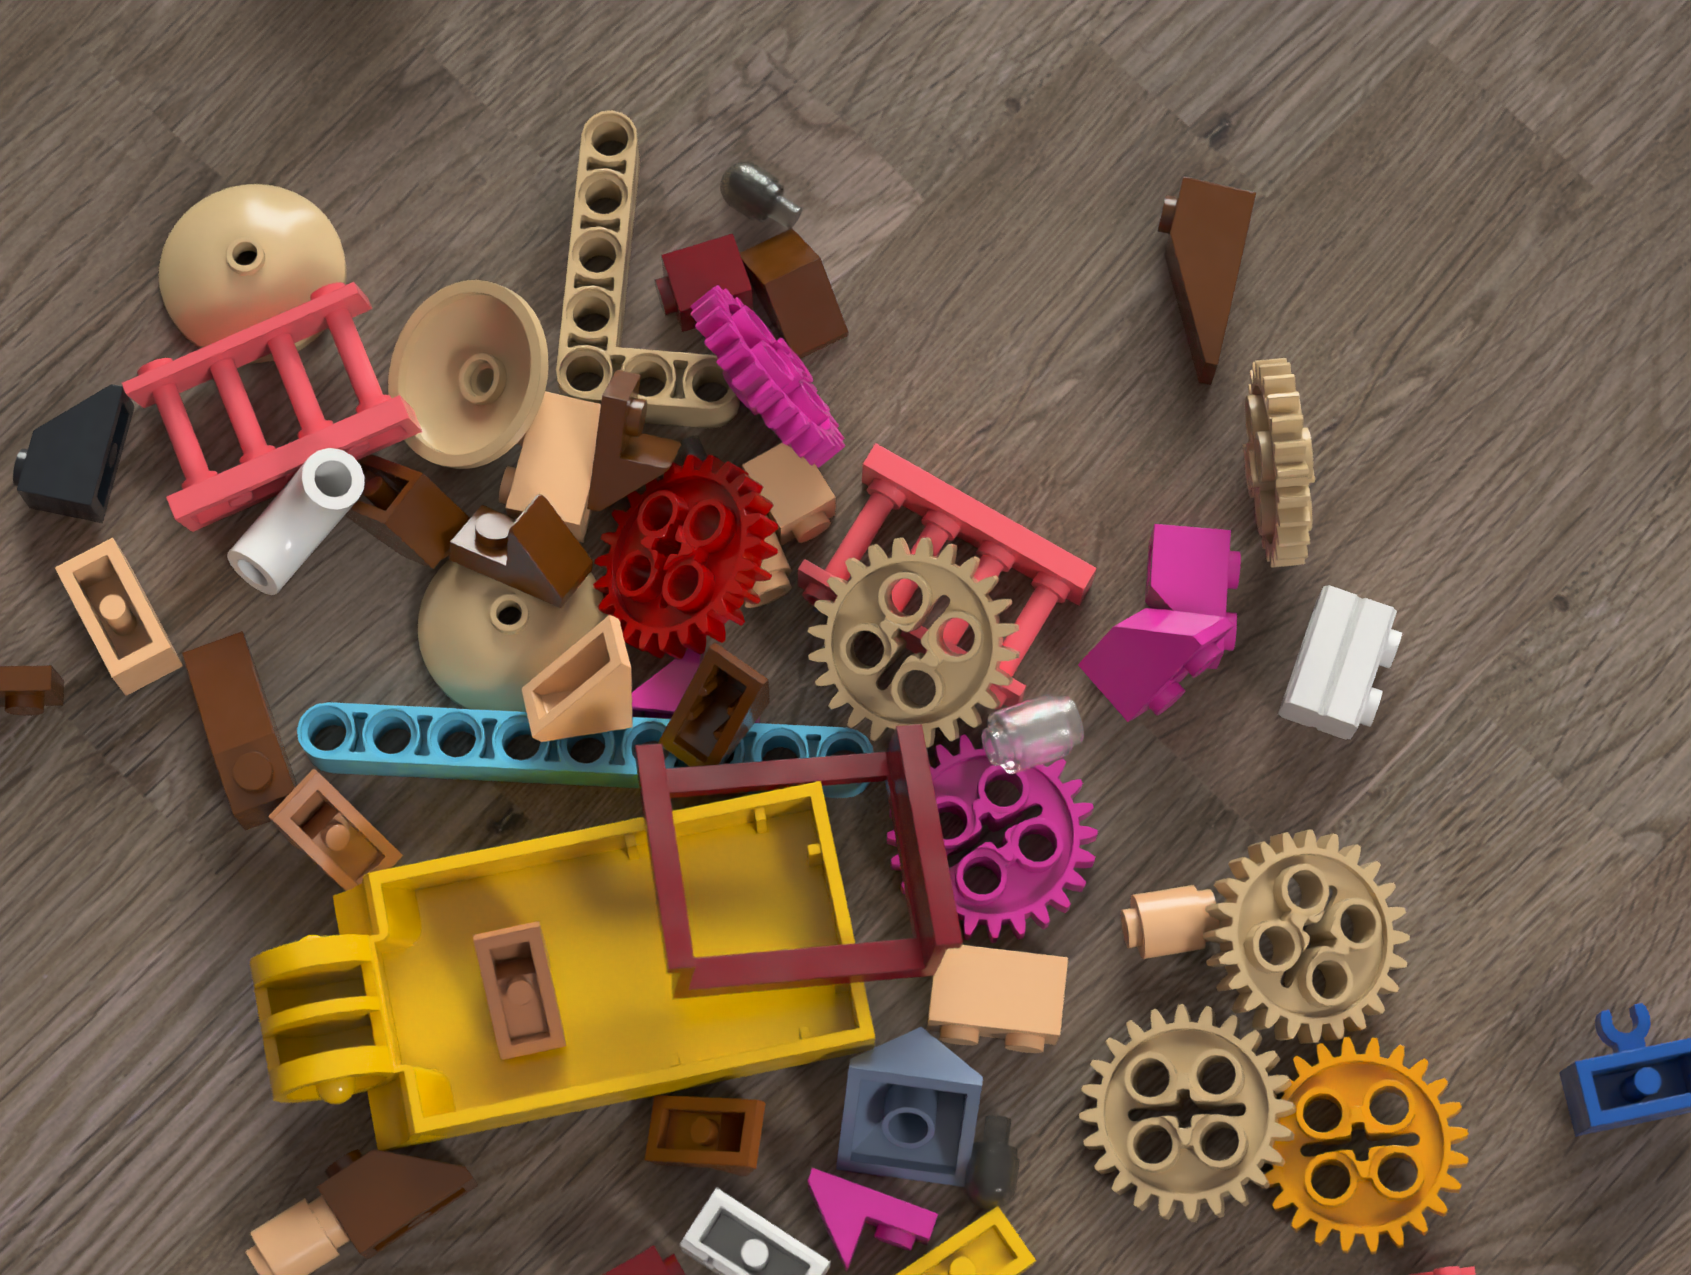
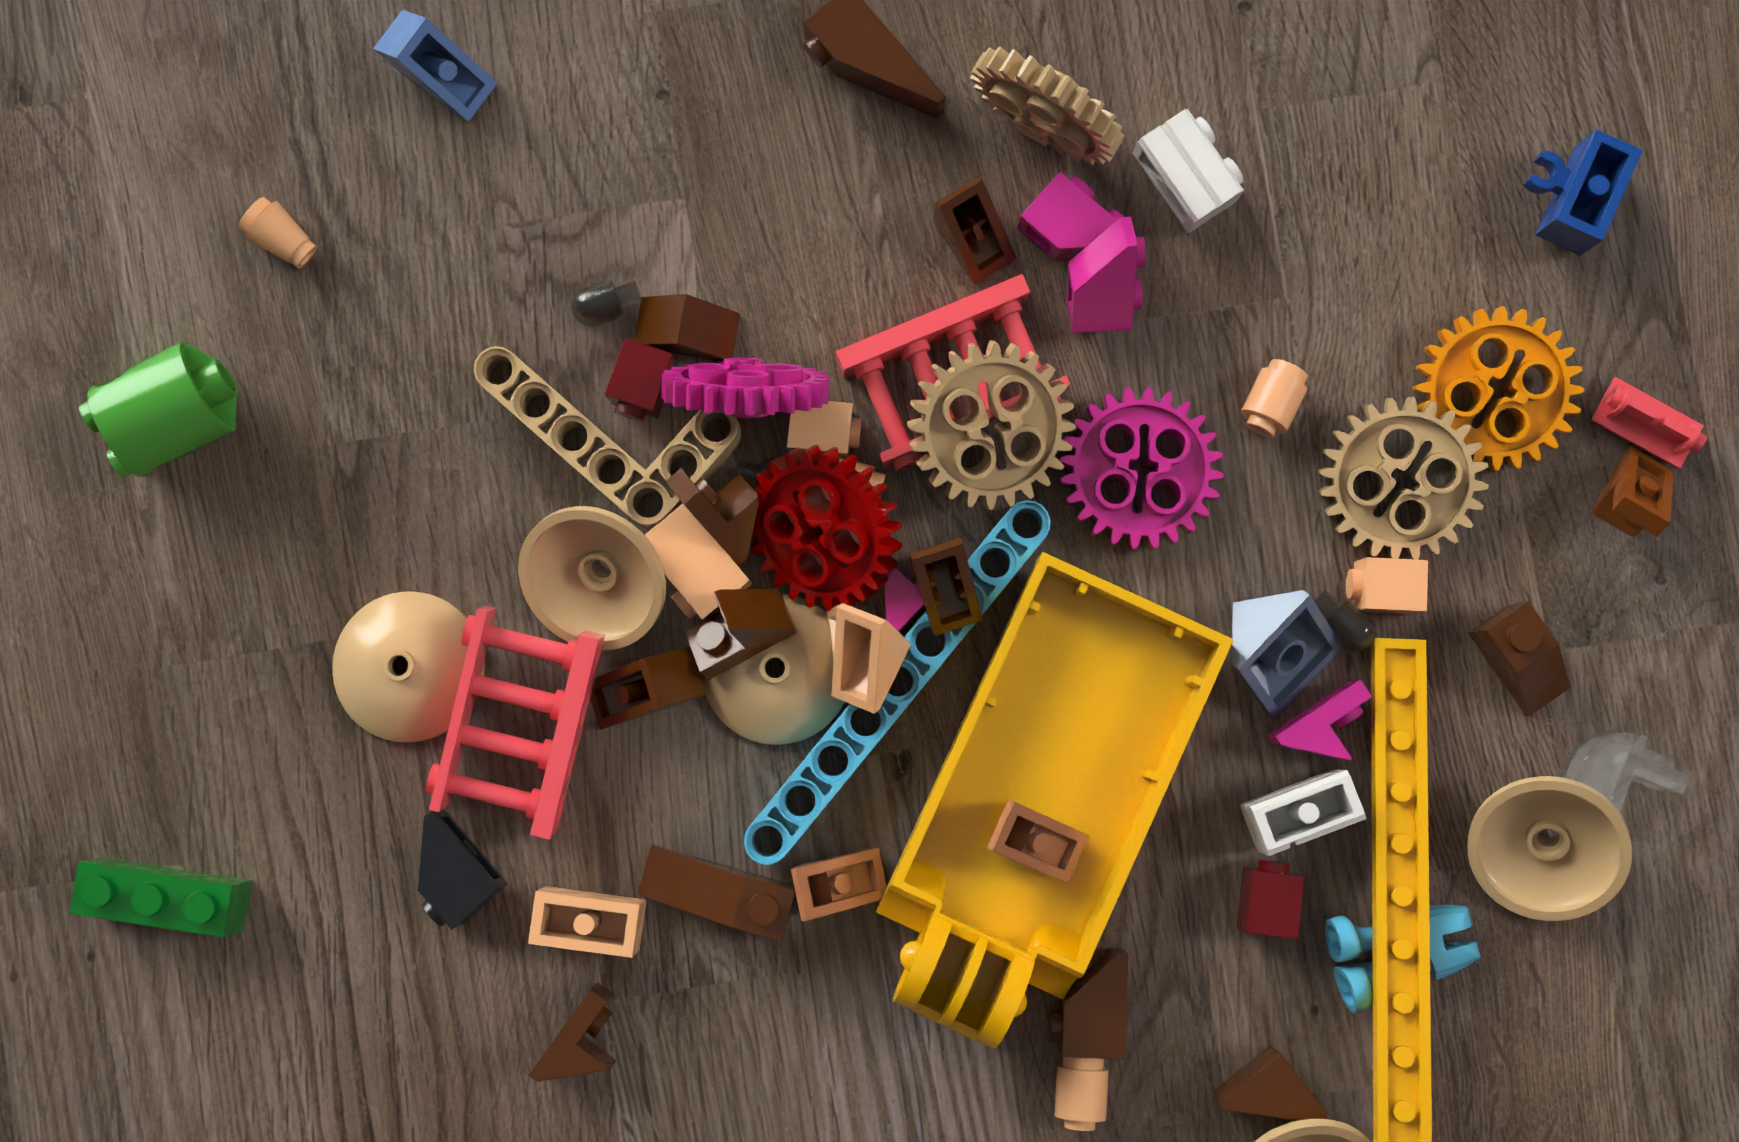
camera: 50 degrees left, 10 degrees up
white cylinder [227,448,365,595] -> none
dark red piece [634,724,963,999] -> none
dark orange slope [645,1095,766,1176] -> none
light nougat brick [926,945,1068,1053] -> none
clear brick [982,694,1084,775] -> none
tan gear [1203,830,1410,1044] -> none
none -> reddish brown slope [933,176,1016,284]
none -> light nougat brick [1346,557,1428,614]

